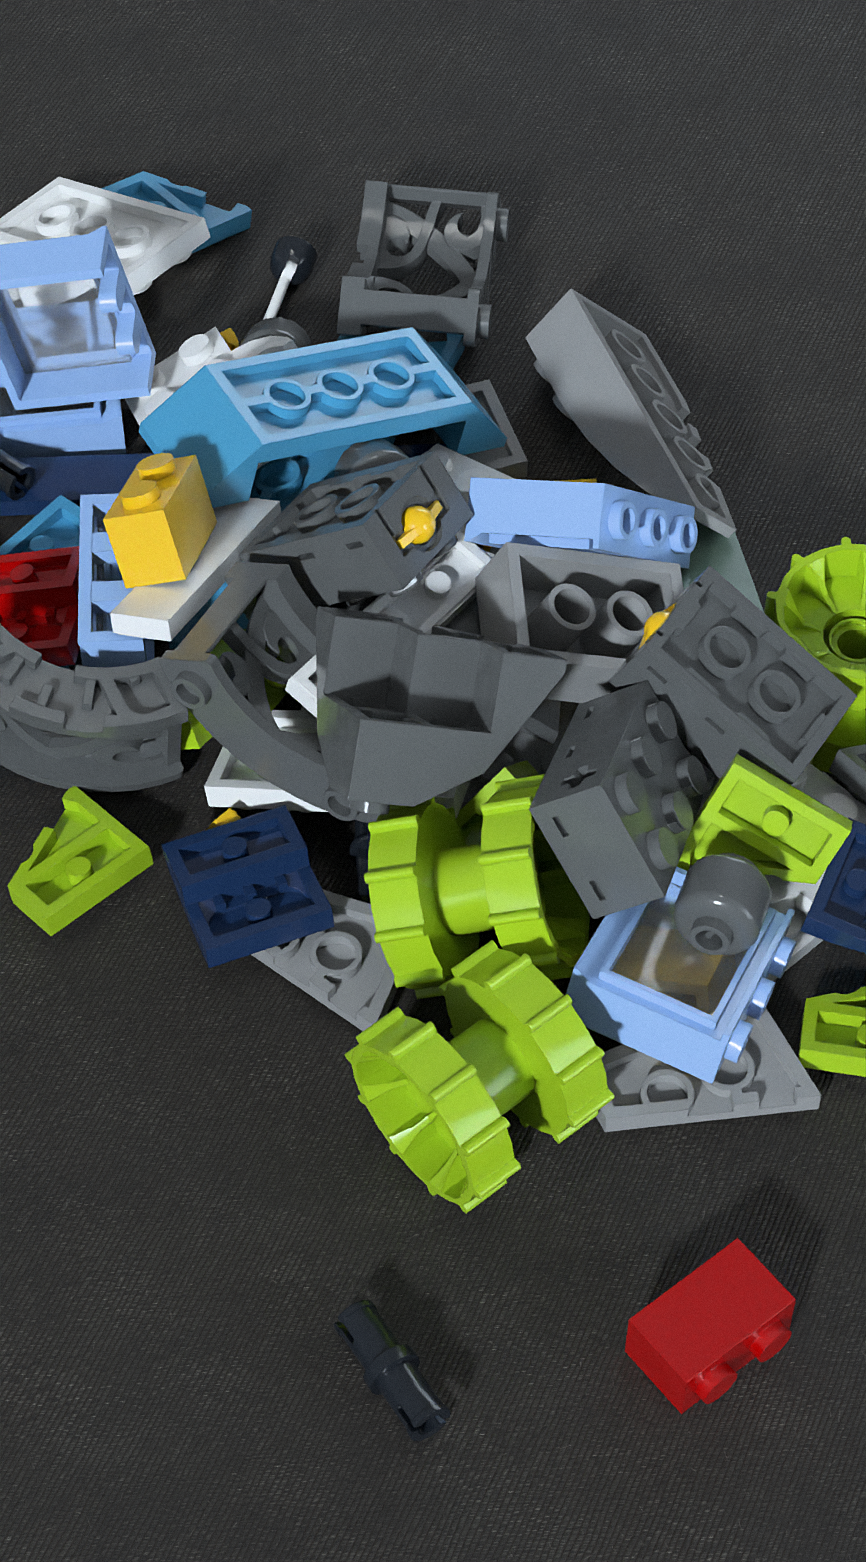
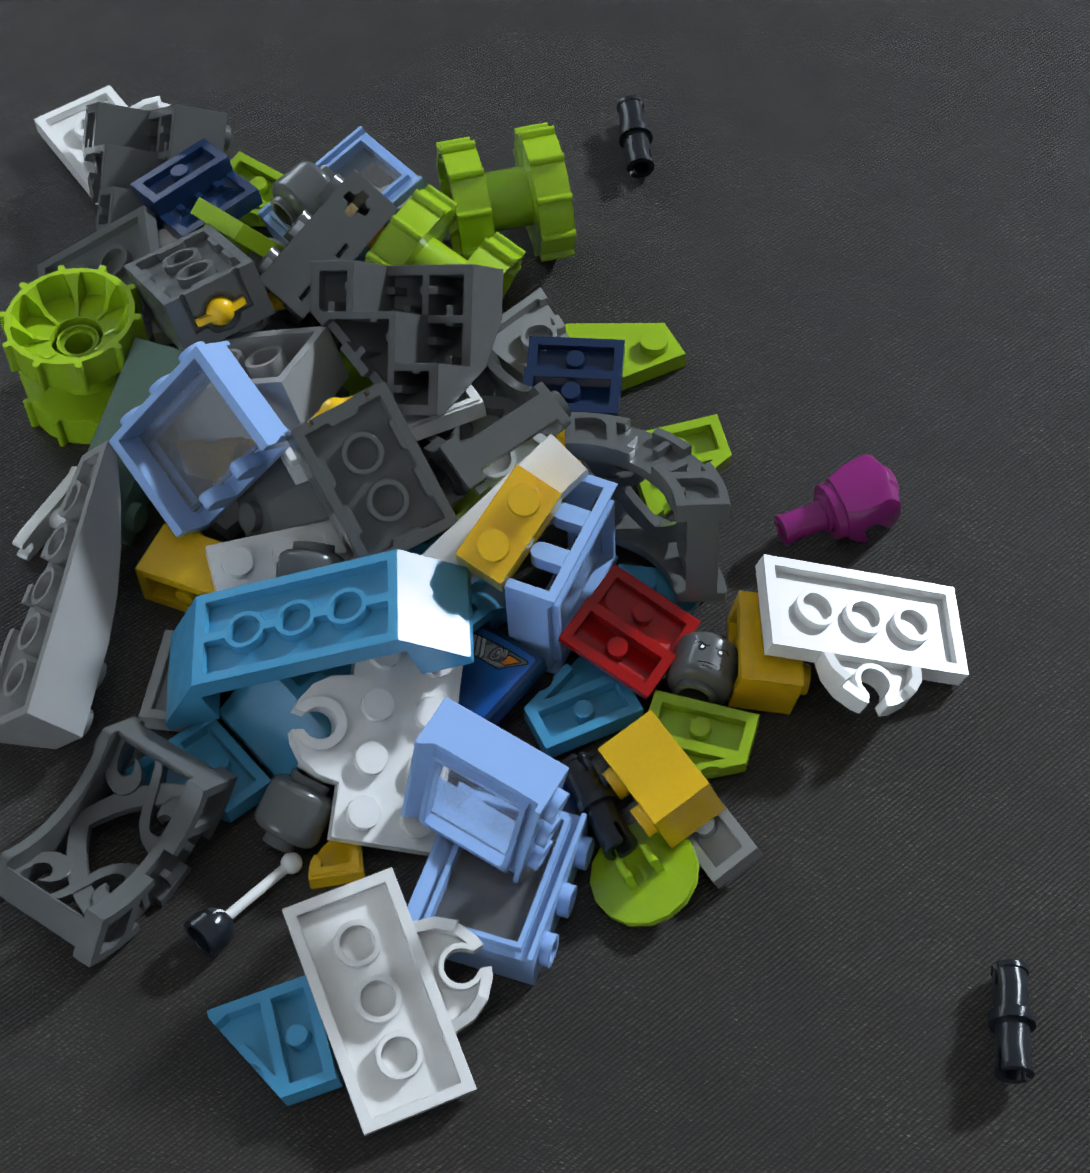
camera: 150 degrees left, 0 degrees up
red brick [625,1238,796,1414] -> none
none -> white piece [12,466,77,561]
none -> lime wing [565,323,686,391]

